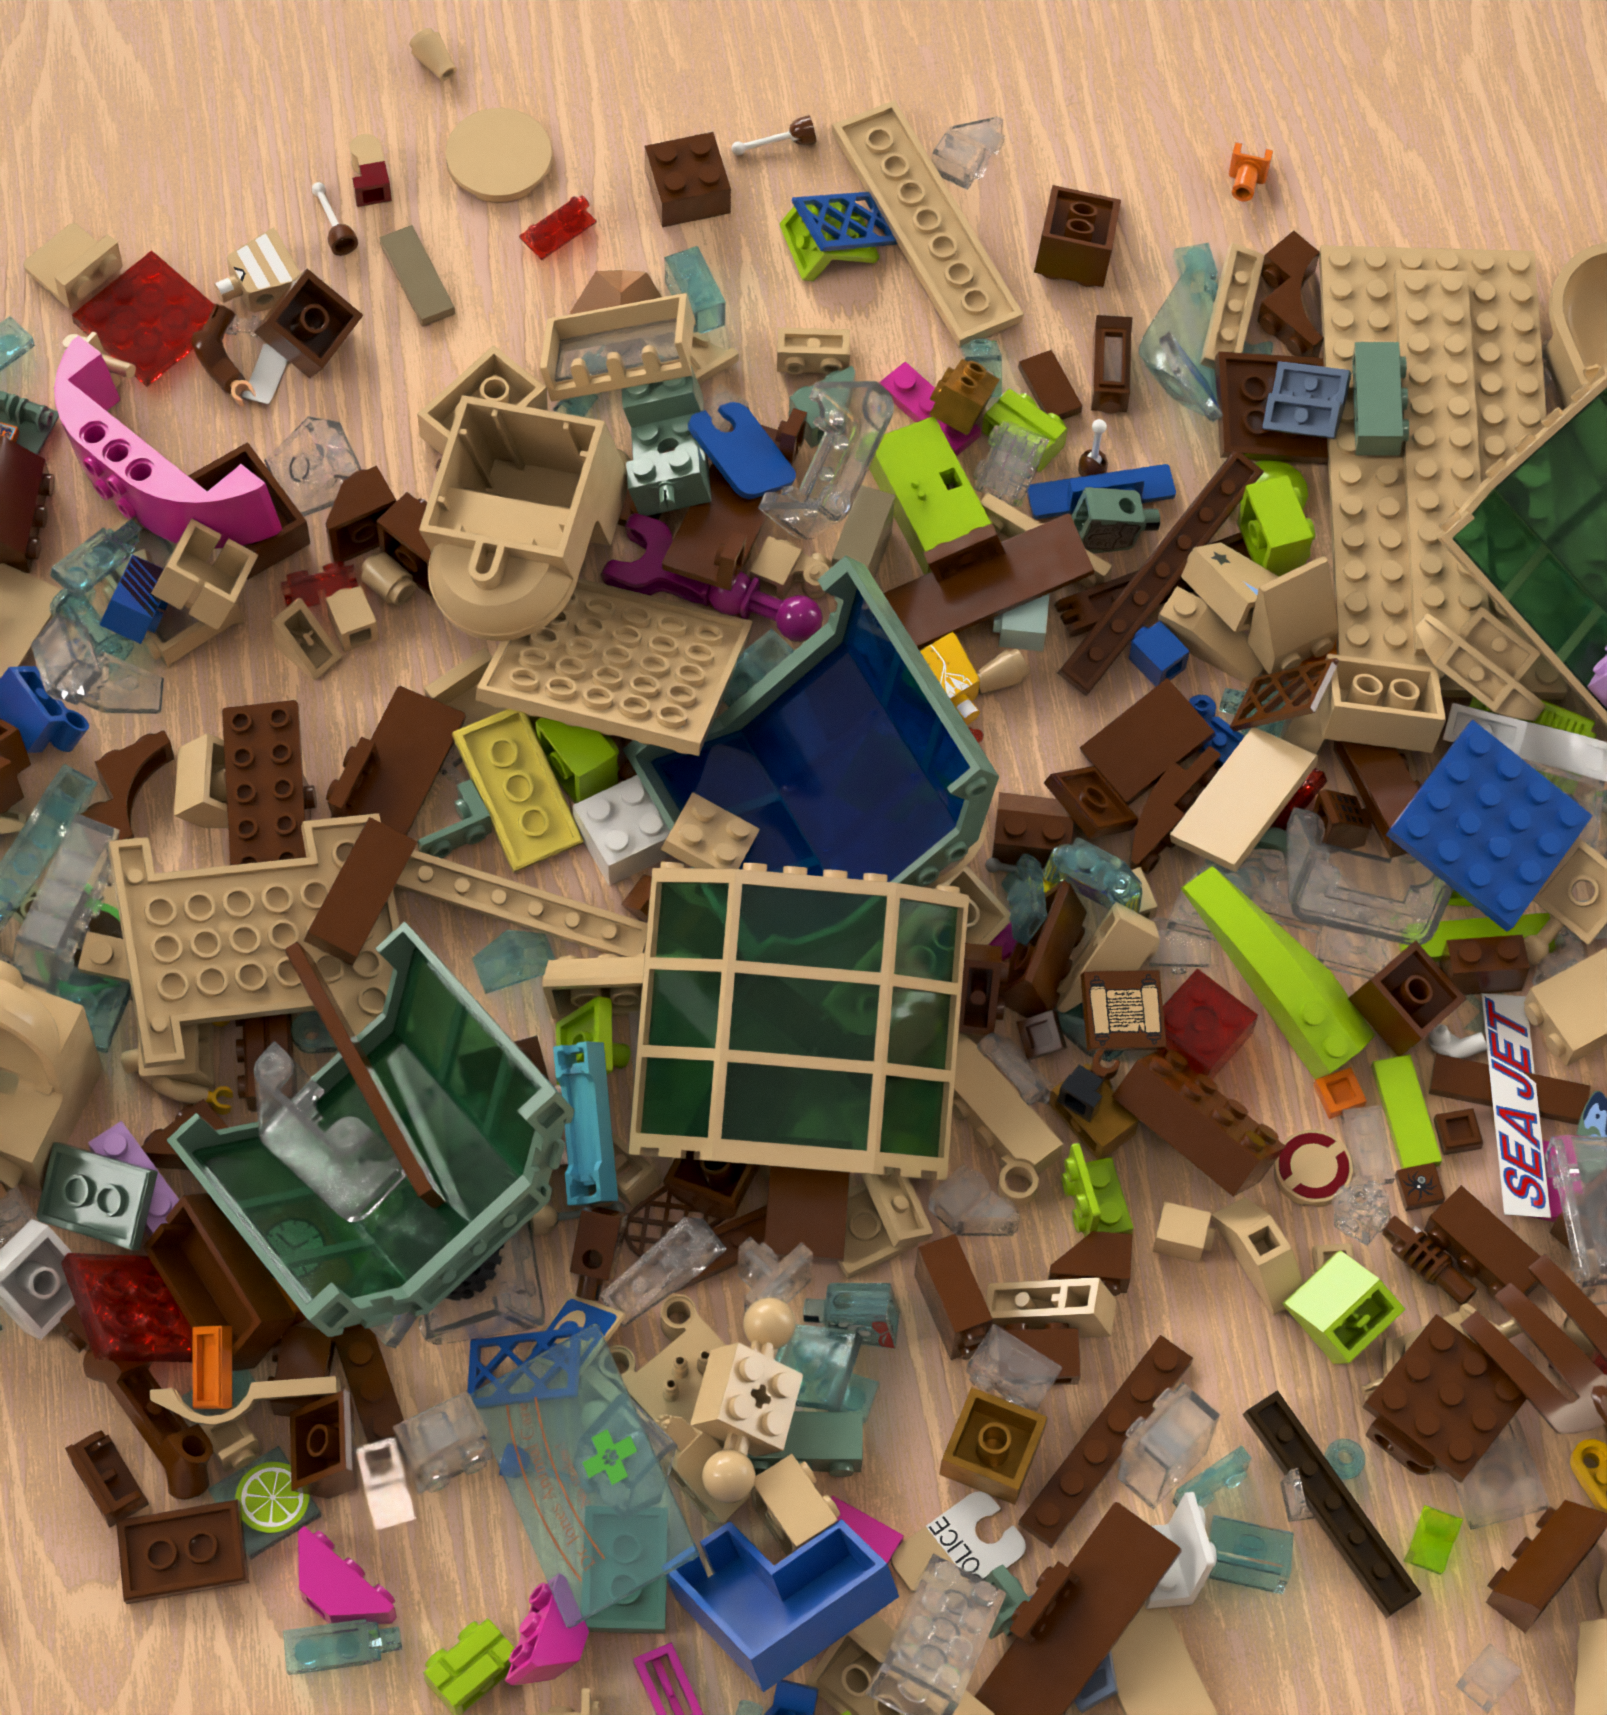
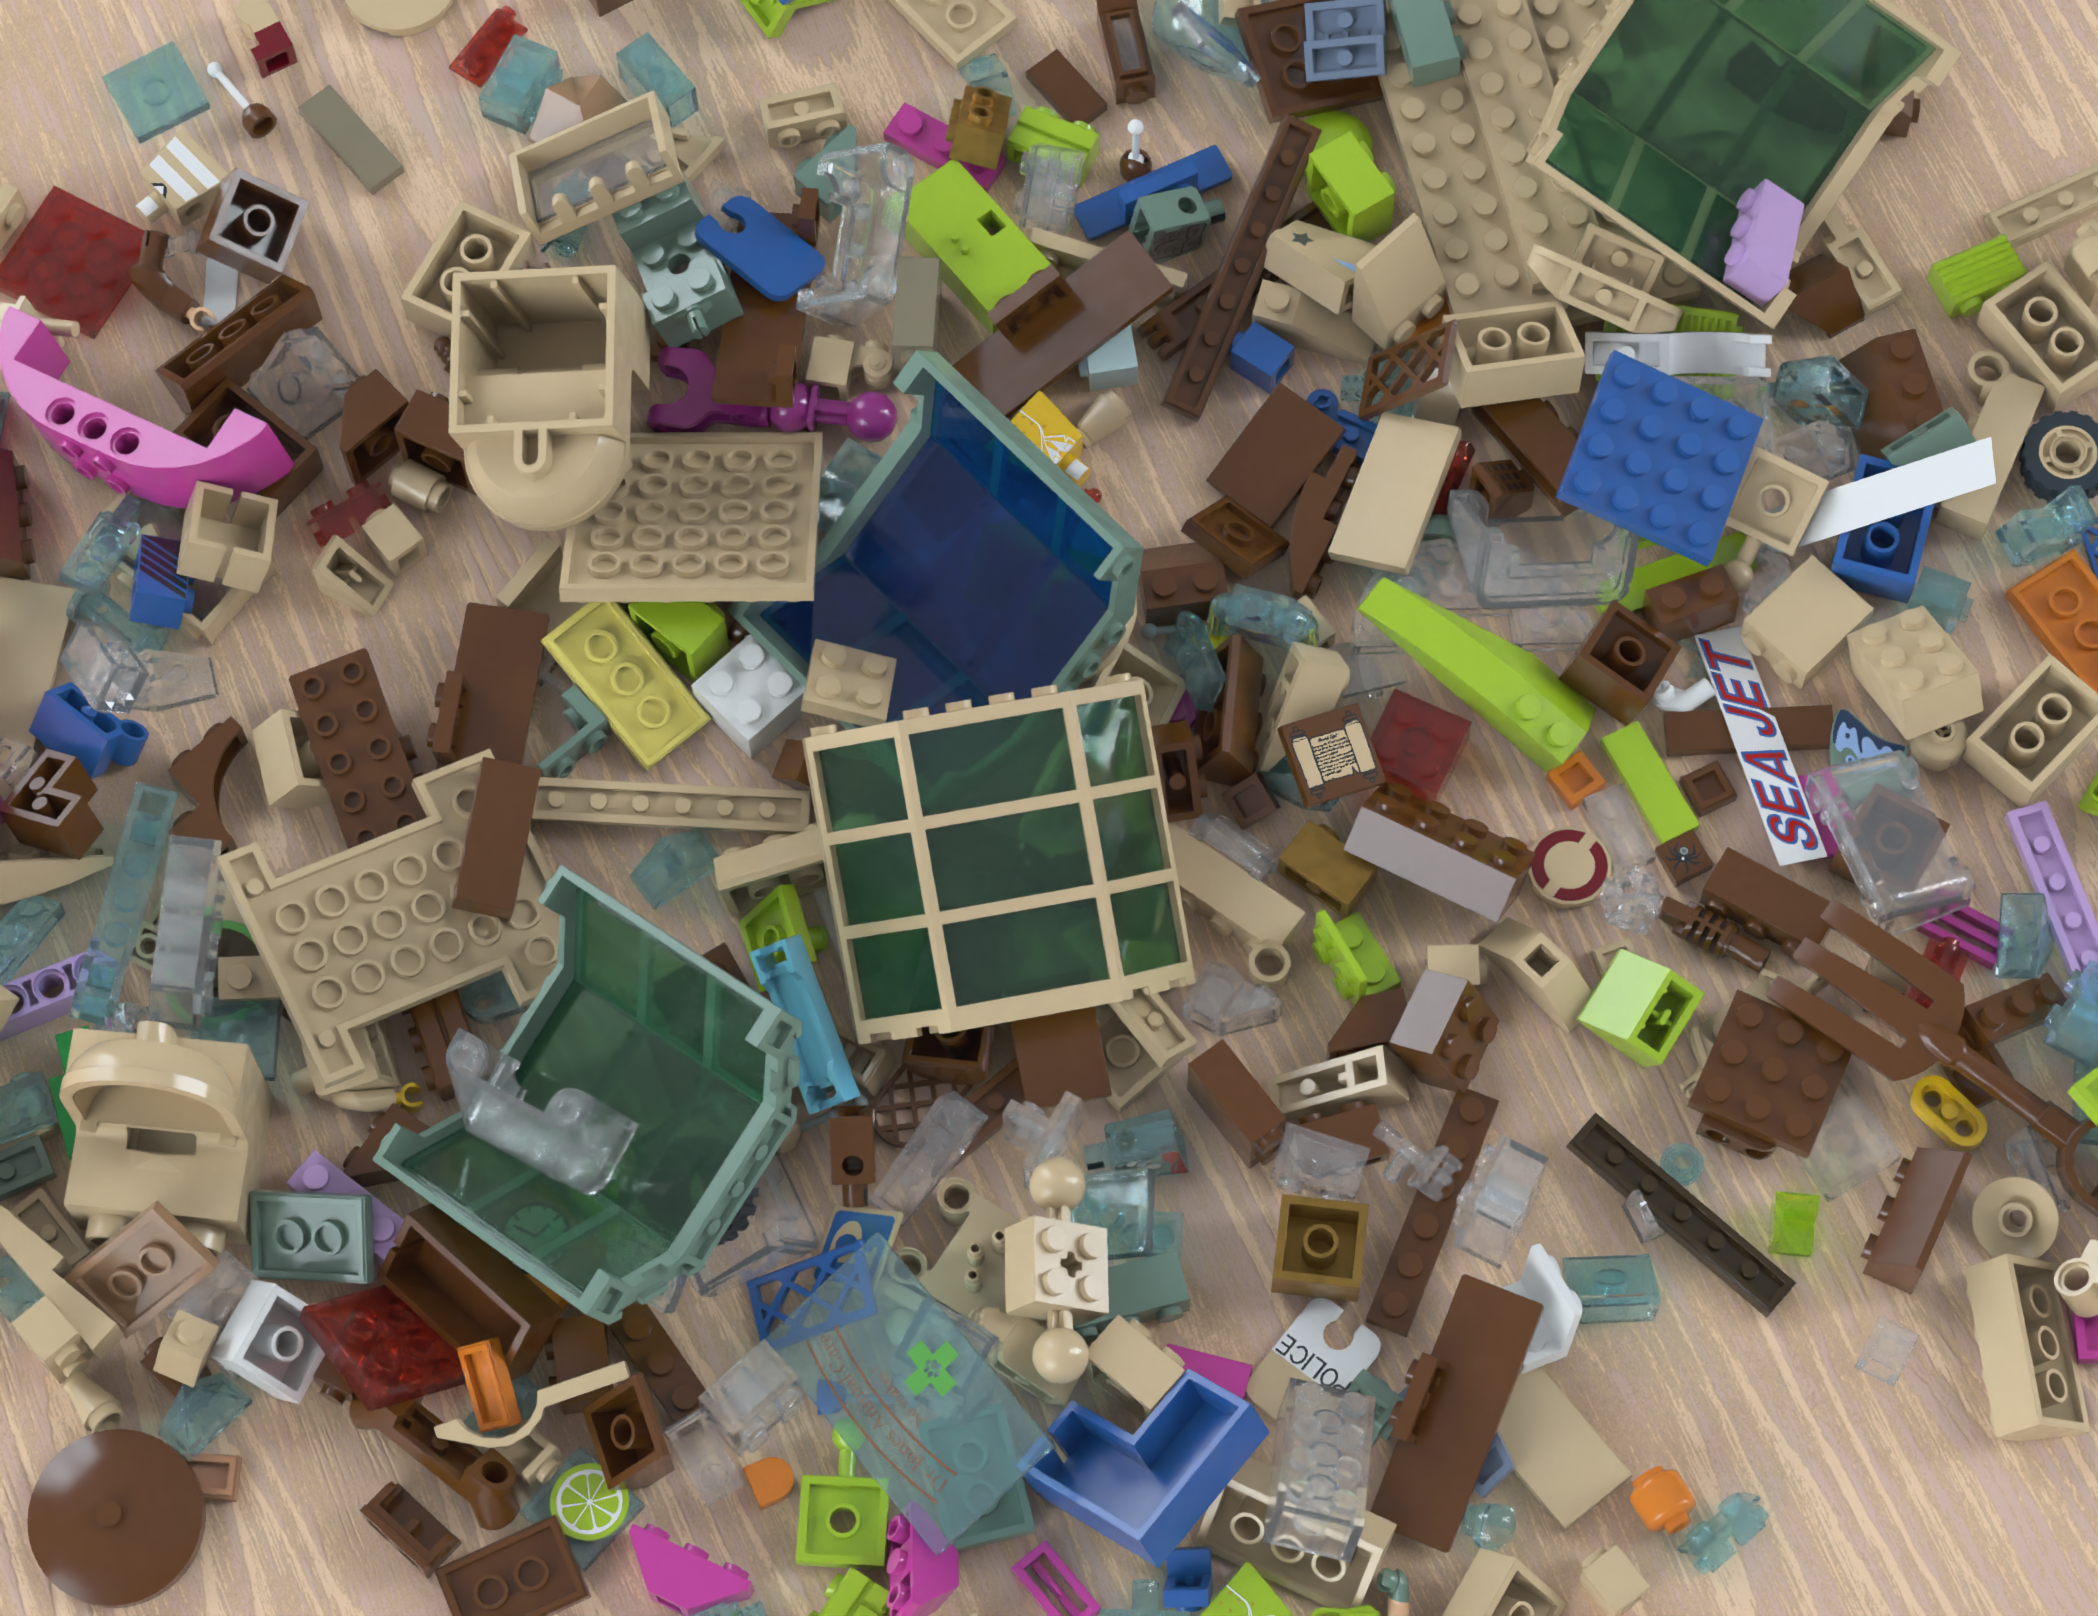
camera: 10 degrees left, 5 degrees up
reddish brown tile [285,941,446,1209] -> none
black piece [1057,1049,1120,1123] -> none
clear light blue plate [1172,1445,1252,1508] -> none
none -> clear light blue tile [102,41,211,144]
none -> reddish brown slope [155,274,323,414]
none -> clear light blue brick [478,34,563,135]
none -> orange tile [743,1457,795,1510]
none -> lime plate [795,1418,891,1570]
none -> clear arm [1373,1121,1463,1201]
none -> reddish brown brick [1389,969,1499,1094]

